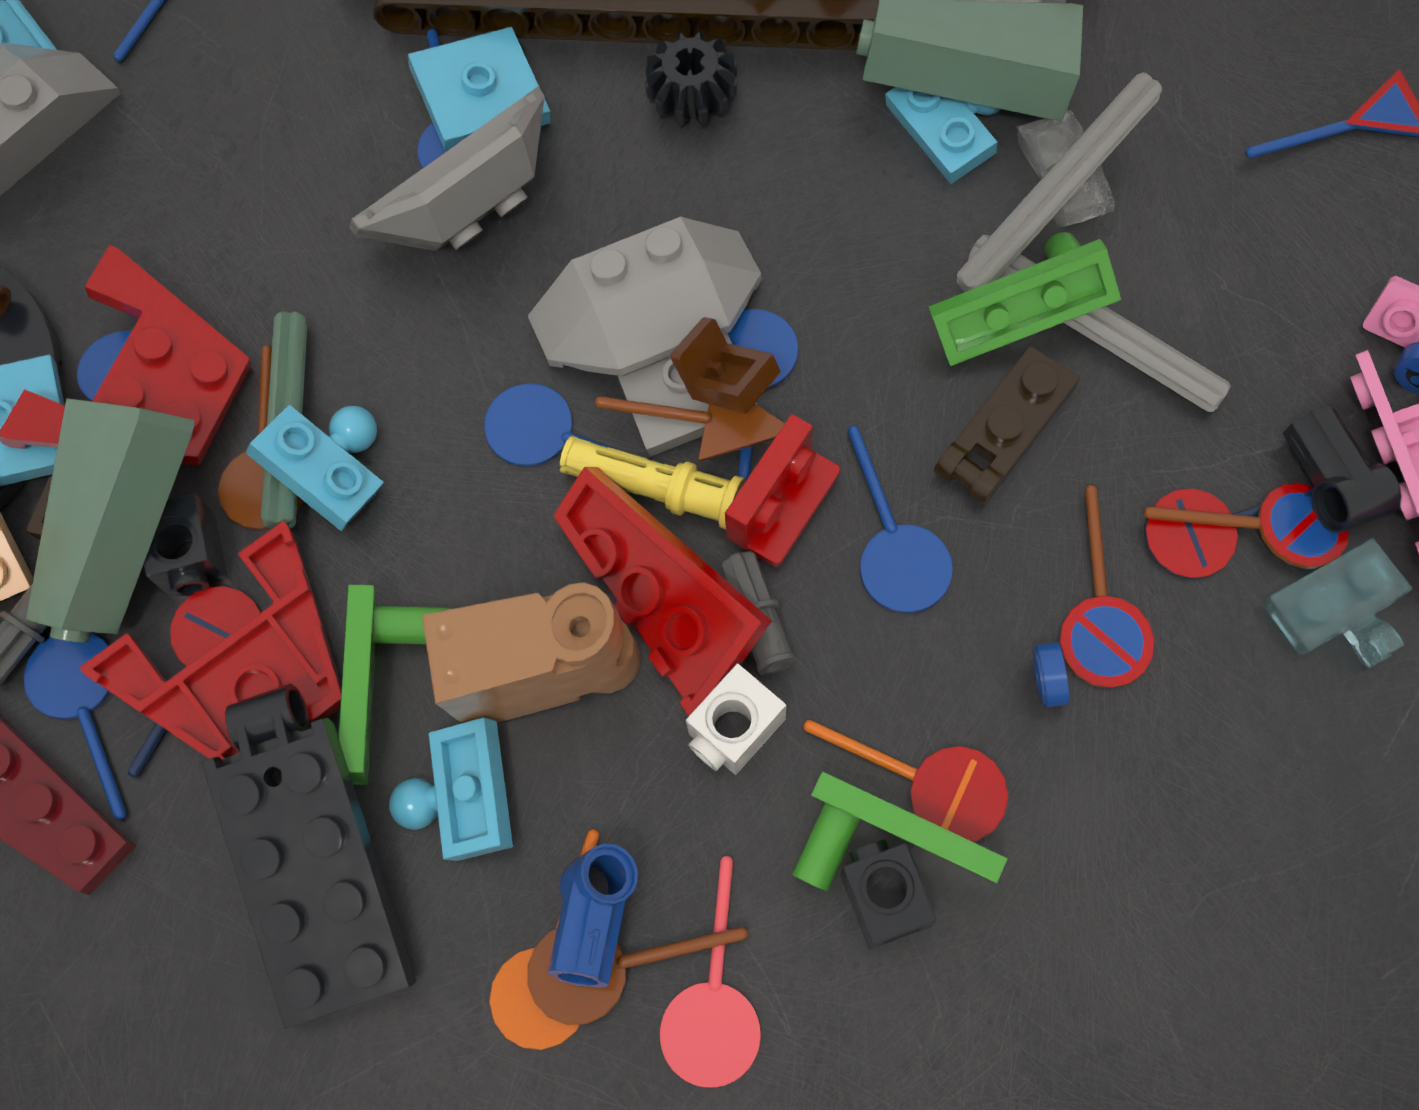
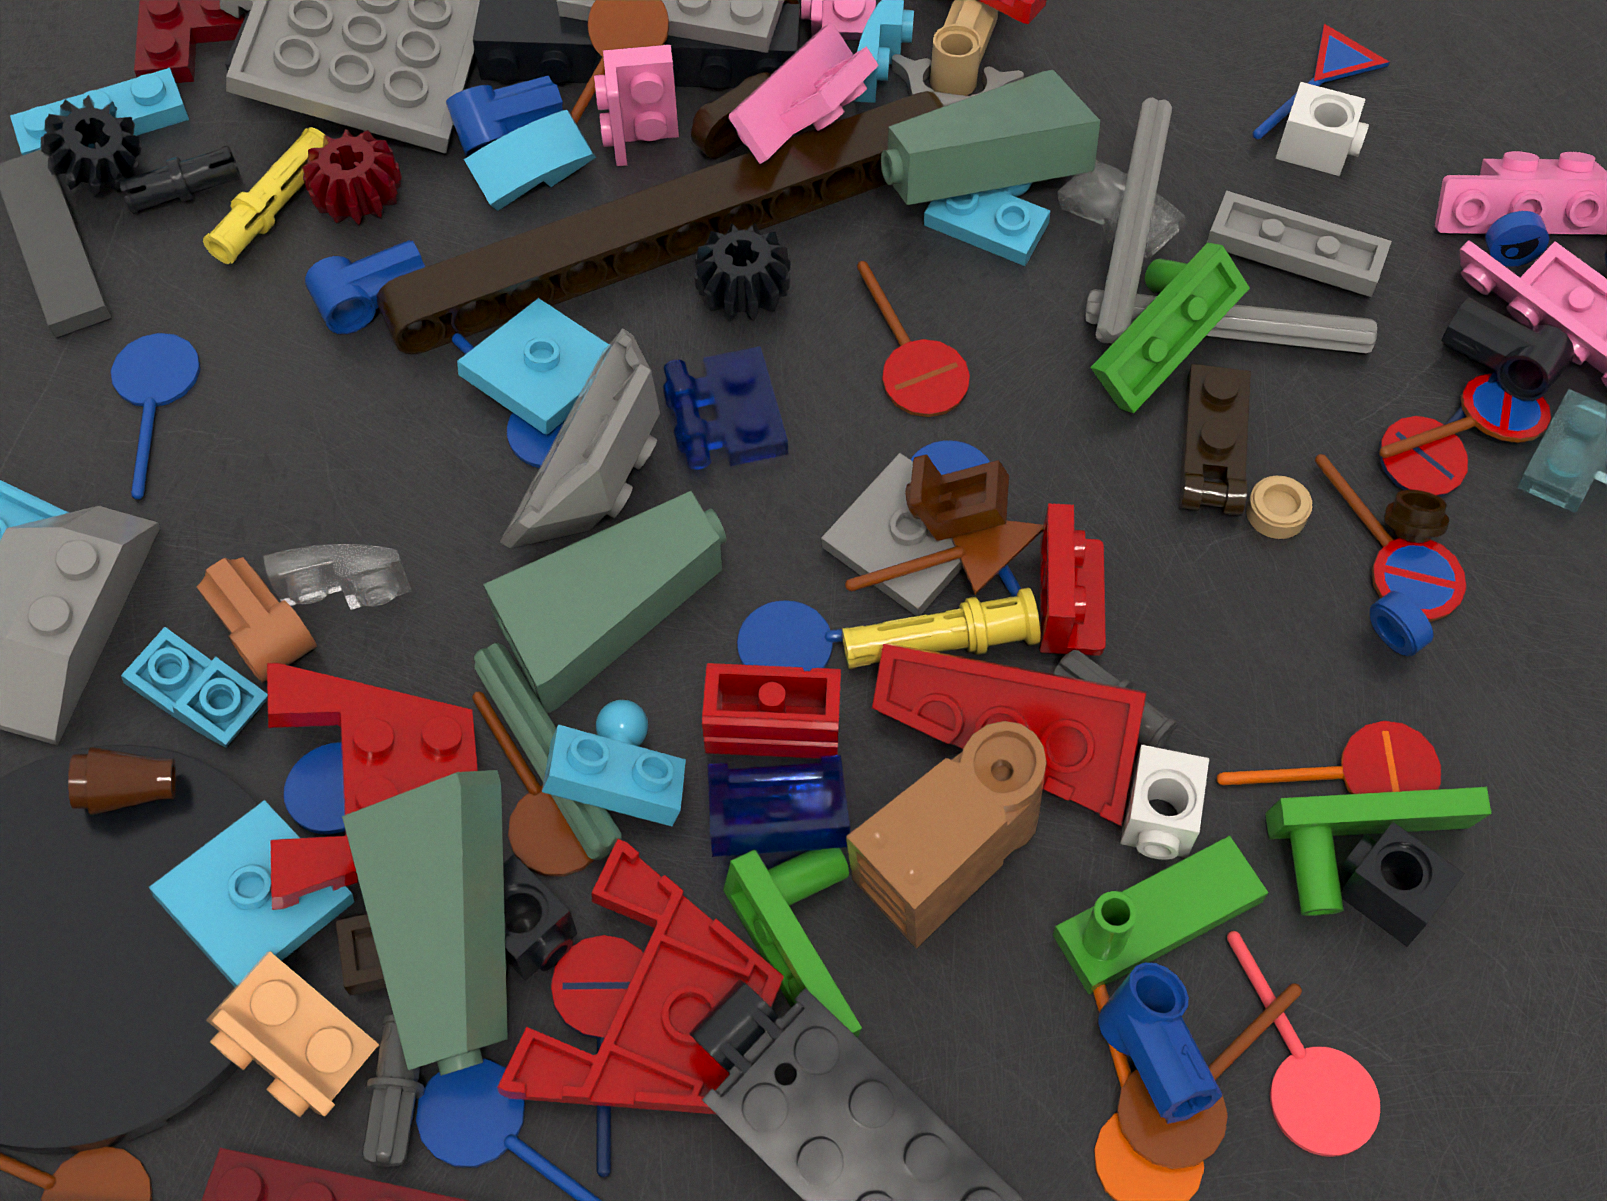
camera: 35 degrees left, 10 degrees down
medium azure plate [389,717,513,861] -> none
light grey wedge [528,217,762,376] -> none
blue piece [848,426,953,614] -> none
none -> medium azure slope [121,627,268,748]
none -> nougat piece [197,557,317,683]
none -> clear slope [263,544,412,610]
none -> sand green slope [483,491,727,714]
none -> clear blue plate [662,346,788,470]
none -> red brick [702,663,841,759]
none -> clear blue plate [708,755,850,857]
none -> red piece [857,261,970,417]
none -> bright green piece [1053,836,1269,994]
none -> light grey plate [1207,190,1392,297]
none -> tan tile [1246,476,1312,539]
none -> white brick [1275,82,1369,176]
none -> dark brown plate [1384,490,1450,543]

